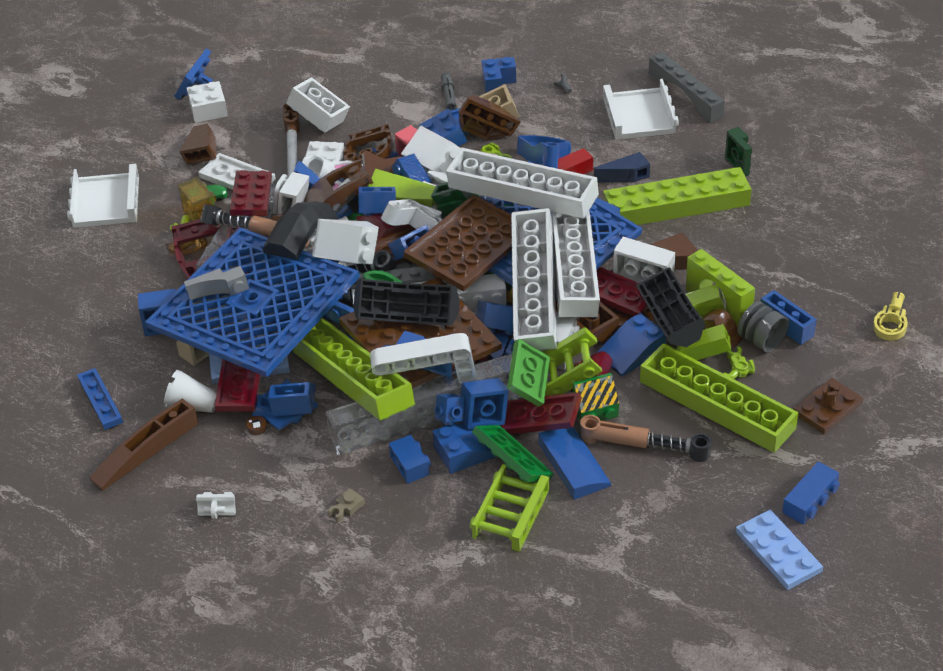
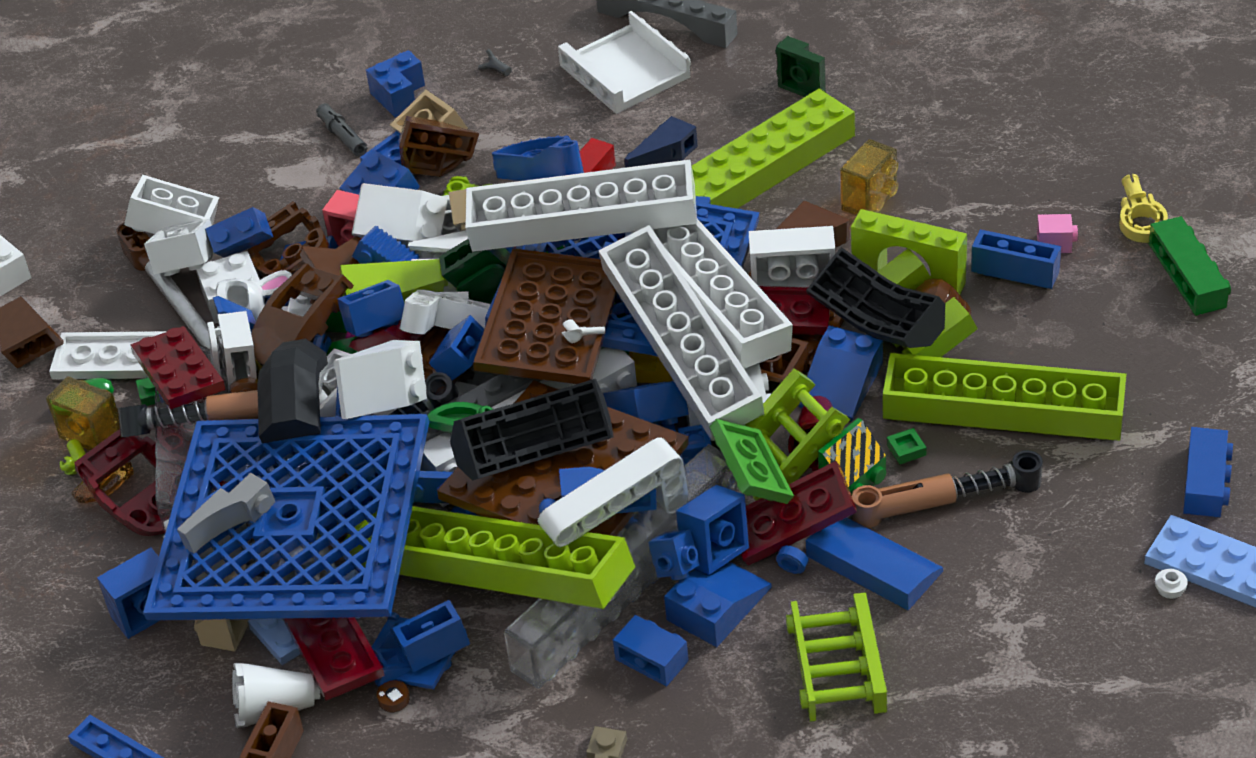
camera: 25 degrees left, 0 degrees up
green plate [472,425,554,483] -> none
lime piece [723,347,755,379] -> none
dark grey wheel [737,301,789,352] -> none
reddish brown plate [793,378,863,434] -> none
none -> white brick [144,218,214,276]
none -> blue brick [205,207,273,258]
none -> white hand [562,320,605,343]
none -> blue tile [776,546,809,574]
none -> clear yellow brick [841,139,899,216]
none -> green plate [887,428,927,465]
none -> bright pink brick [1037,214,1078,253]
none -> green brick [1149,216,1231,316]
none -> white plate [1155,569,1187,599]

